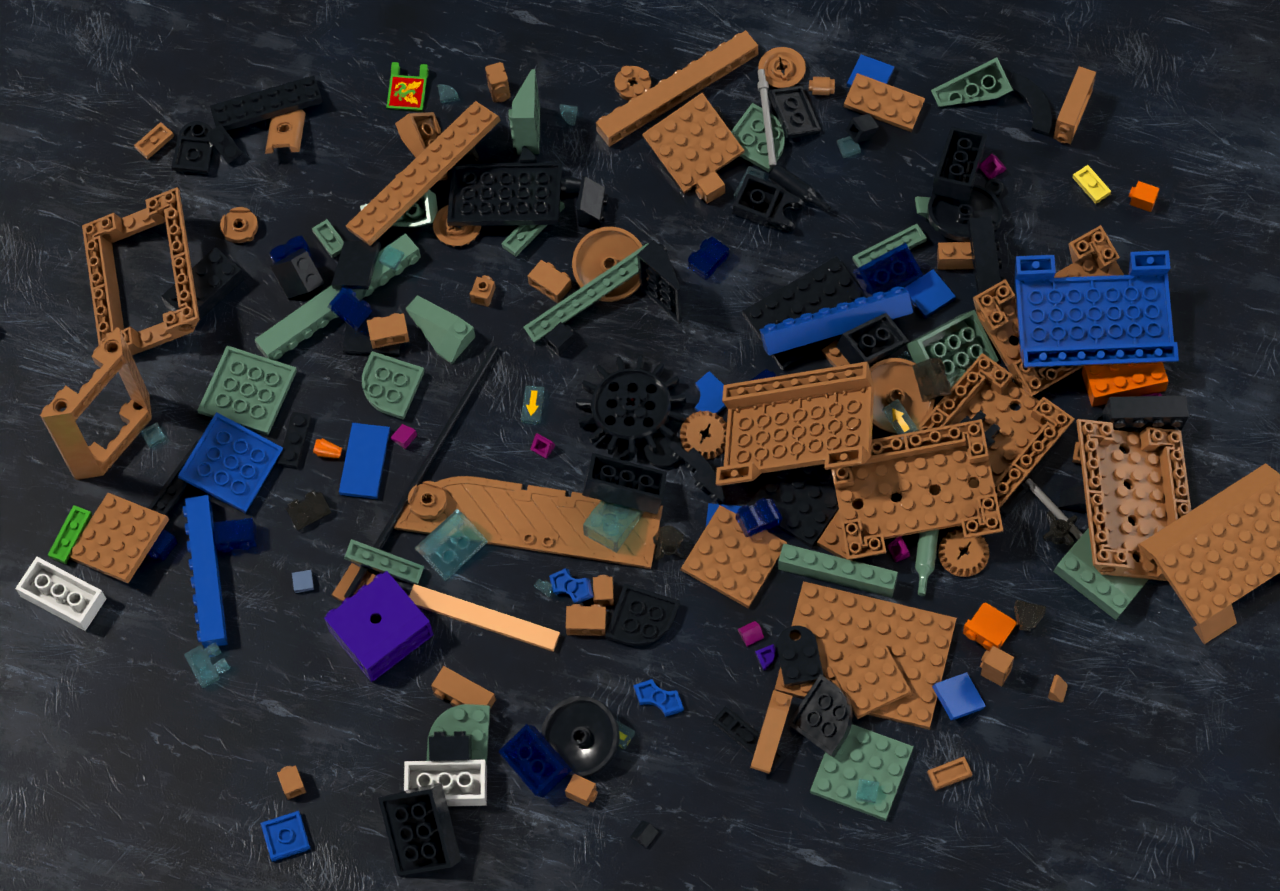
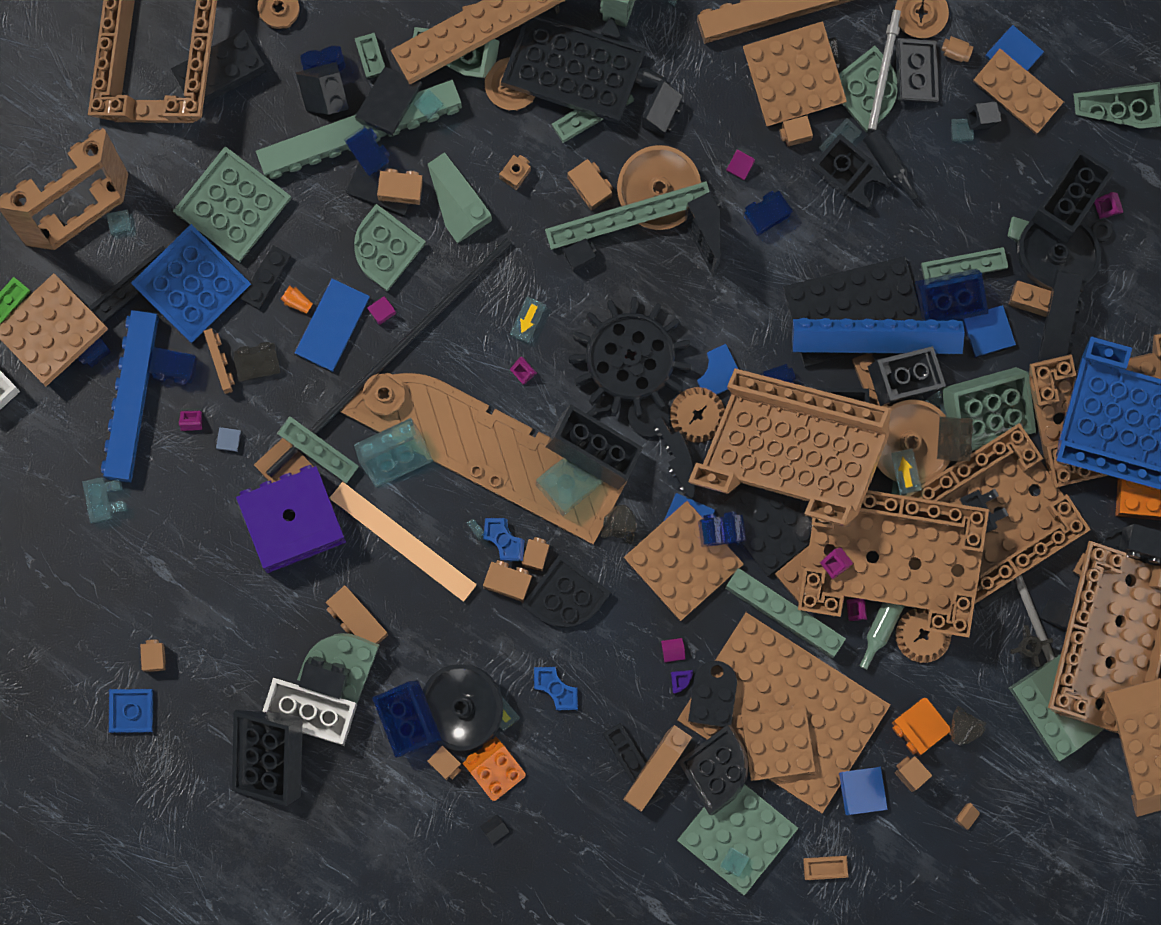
camera: 10 degrees right, 15 degrees up
none -> magenta slope [179,411,202,431]
none -> medium nougat plate [204,328,235,394]
none -> orange bracket [462,737,525,801]
none -> magenta slope [726,150,755,180]
none -> magenta slope [820,548,853,579]

